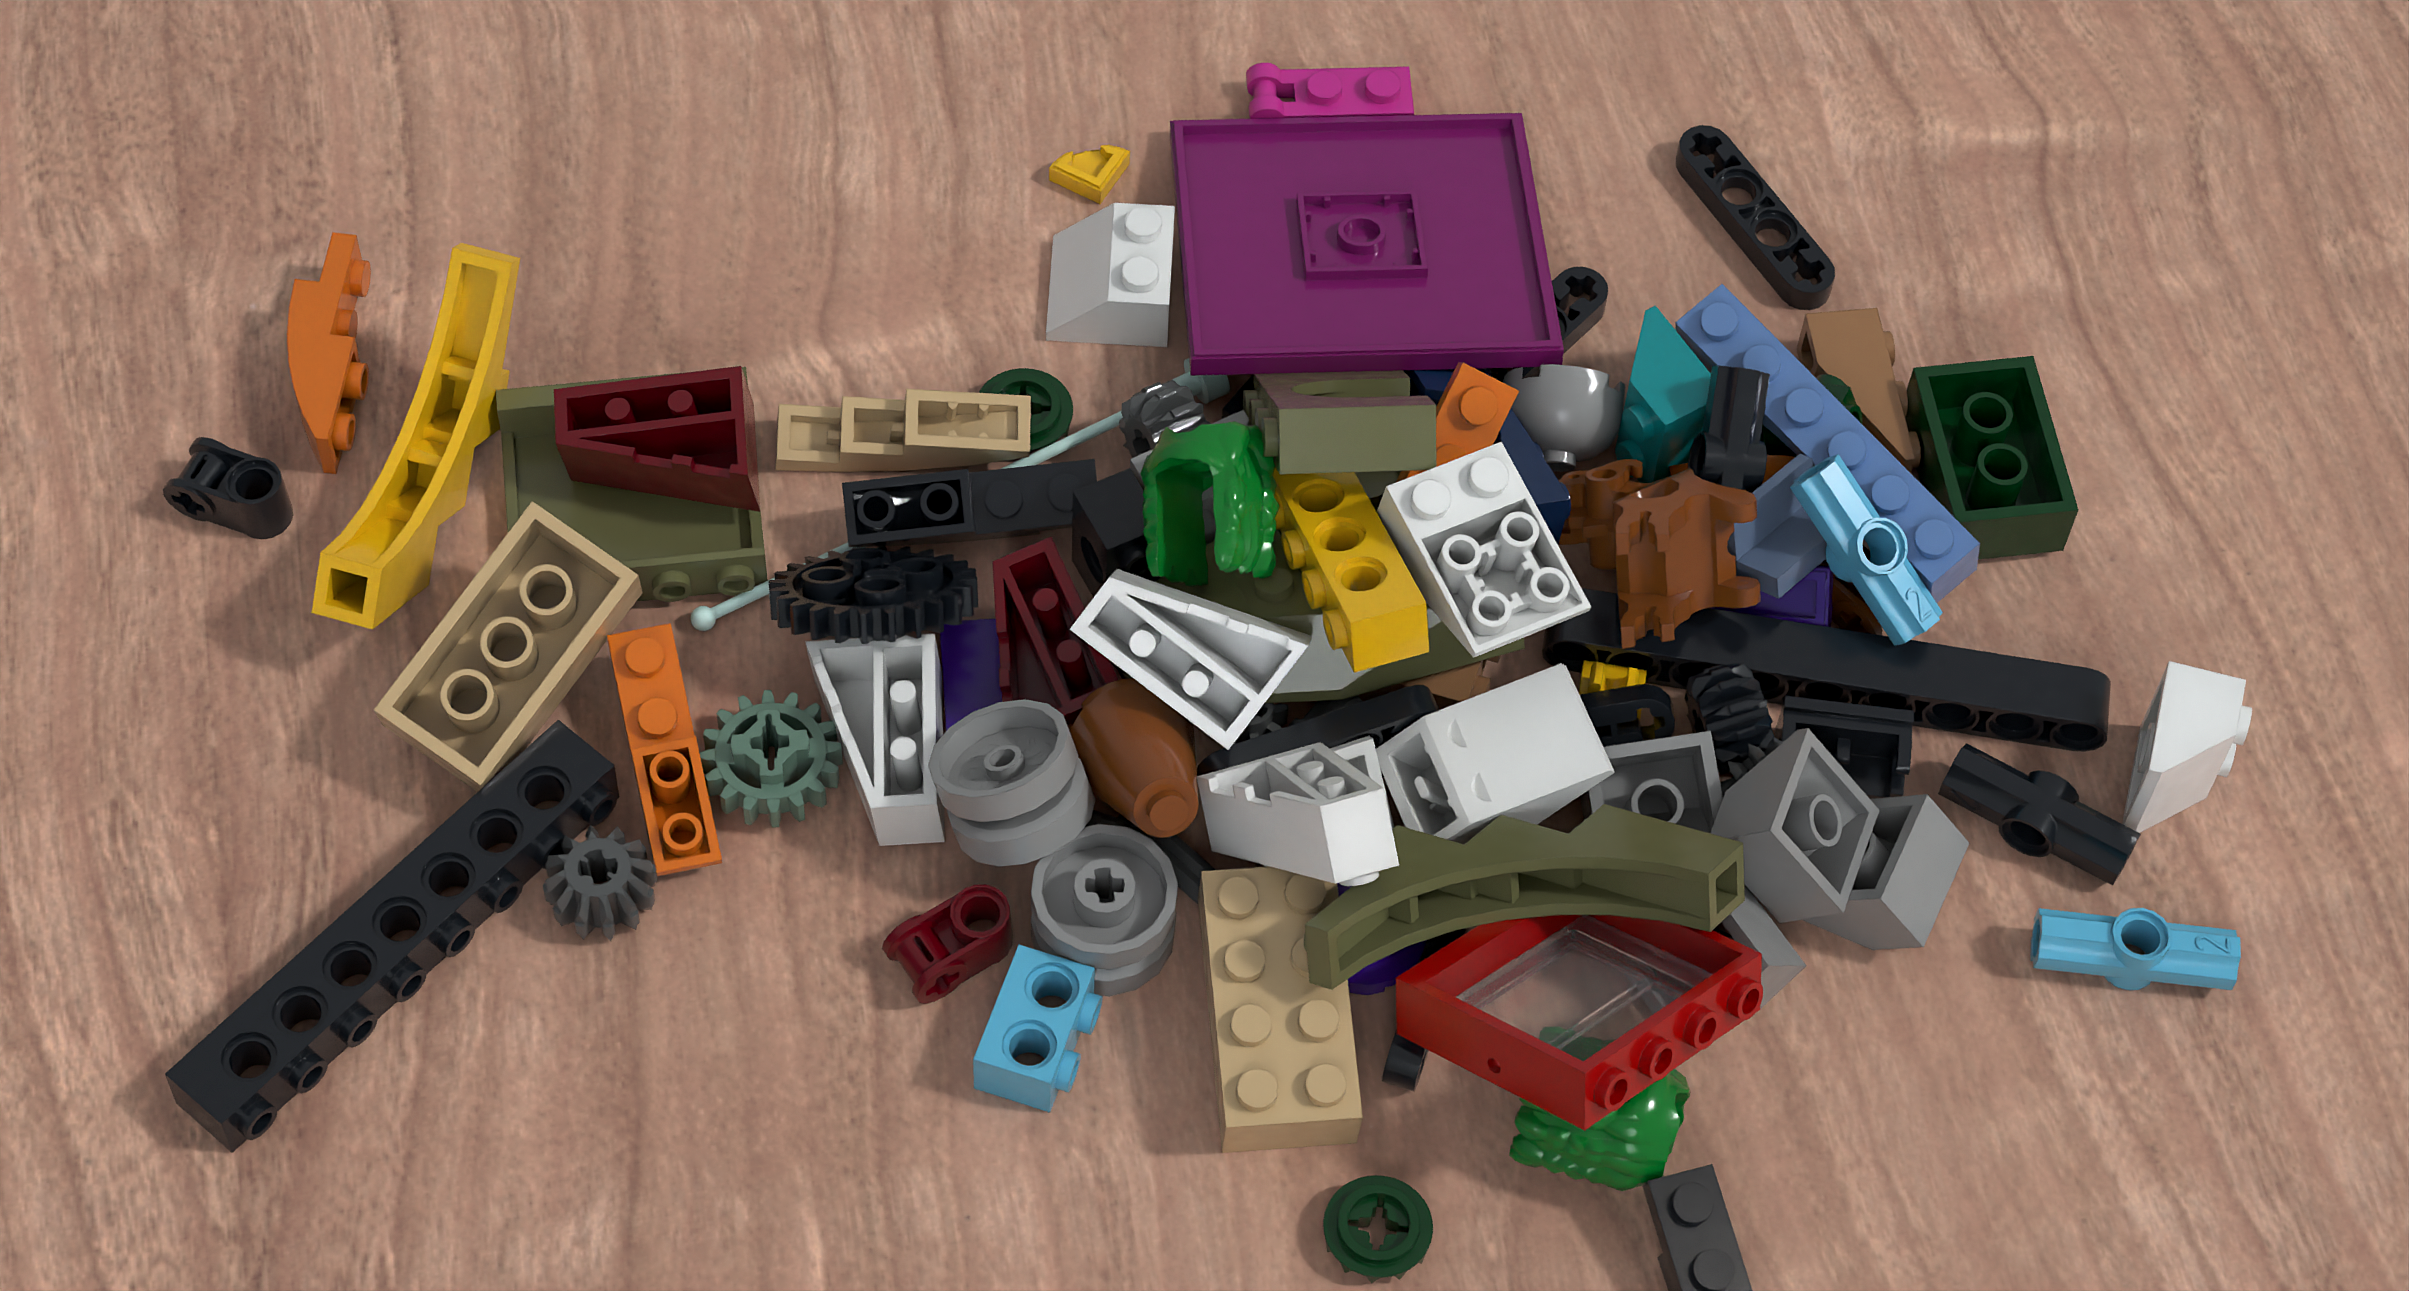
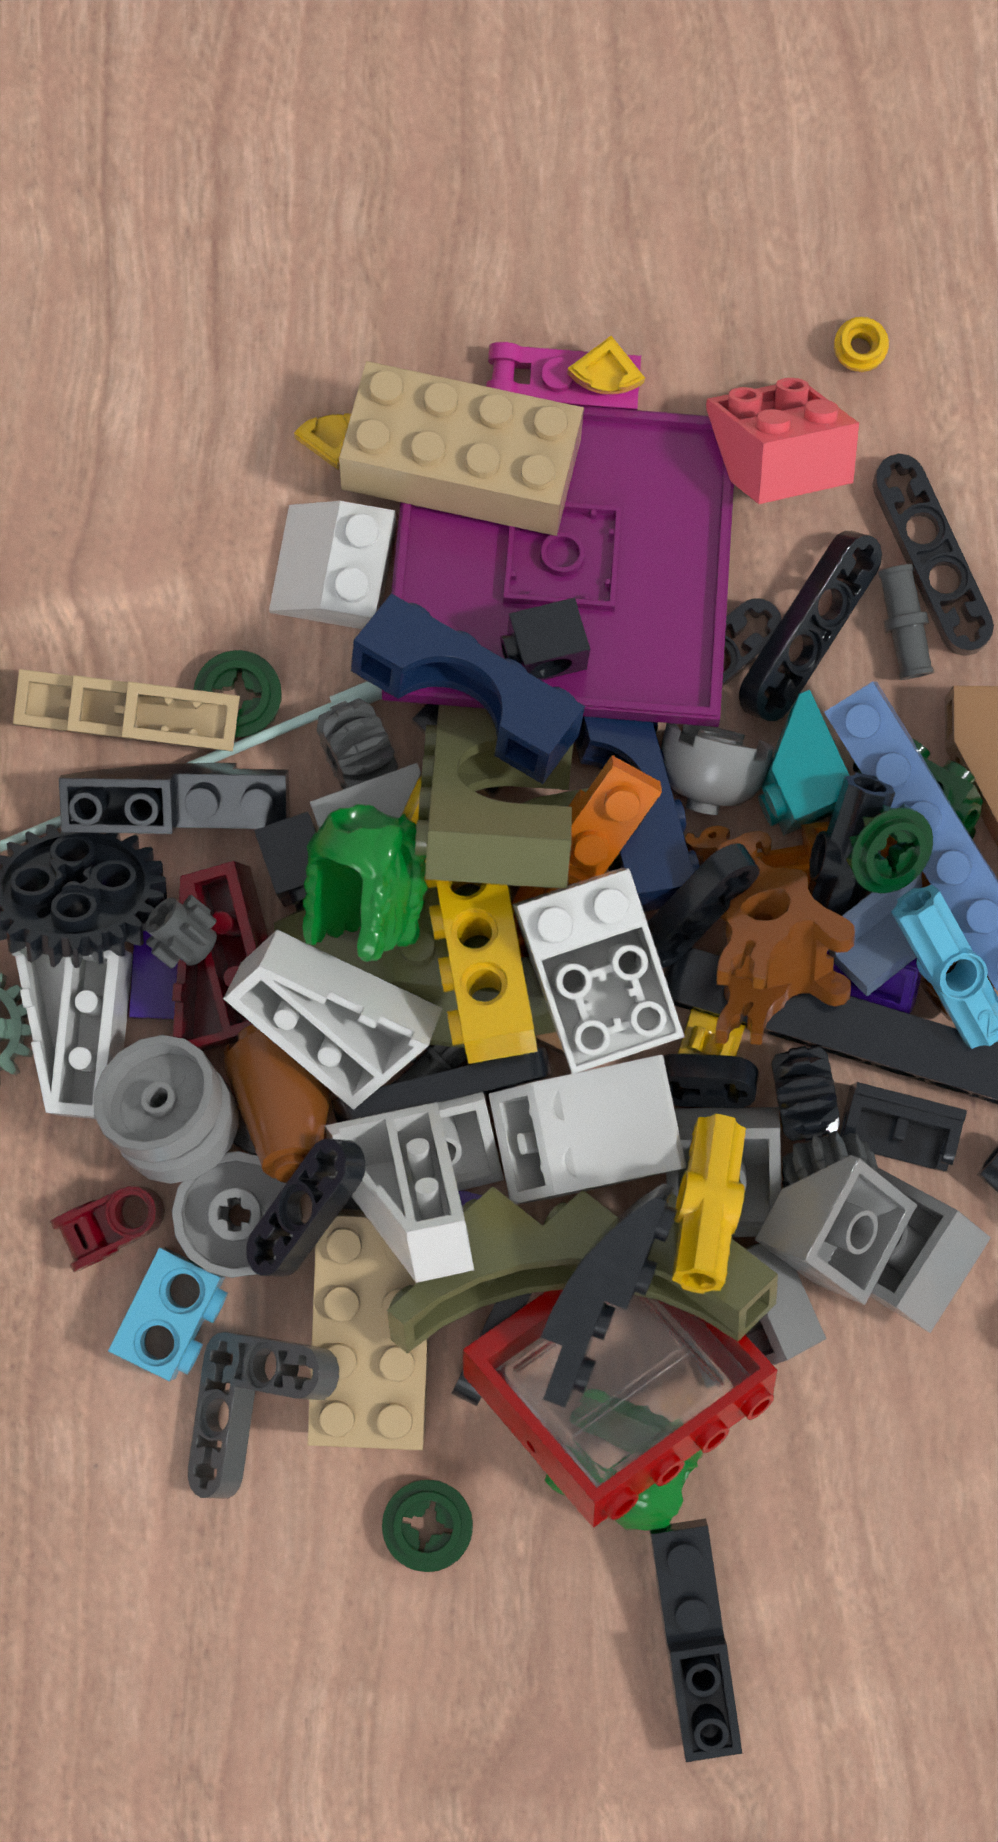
camera: 10 degrees right, 25 degrees up
none -> dark grey gear [145,895,217,969]
none -> dark grey beam [188,1332,339,1499]
none -> black beam [246,1139,366,1277]
none -> tan brick [339,361,584,536]
none -> dark blue arch [351,593,585,784]
none -> black brick [500,597,590,681]
none -> black slope [540,1184,678,1408]
none -> yellow tile [567,336,645,394]
none -> black beam [647,843,760,969]
none -> yellow piece [671,1113,746,1294]
none -> coral slope [706,378,859,504]
none -> black beam [739,531,882,721]
none -> yellow plate [834,317,889,372]
none -> dark green gear [845,804,933,893]
none -> dark grey pin [878,564,934,680]

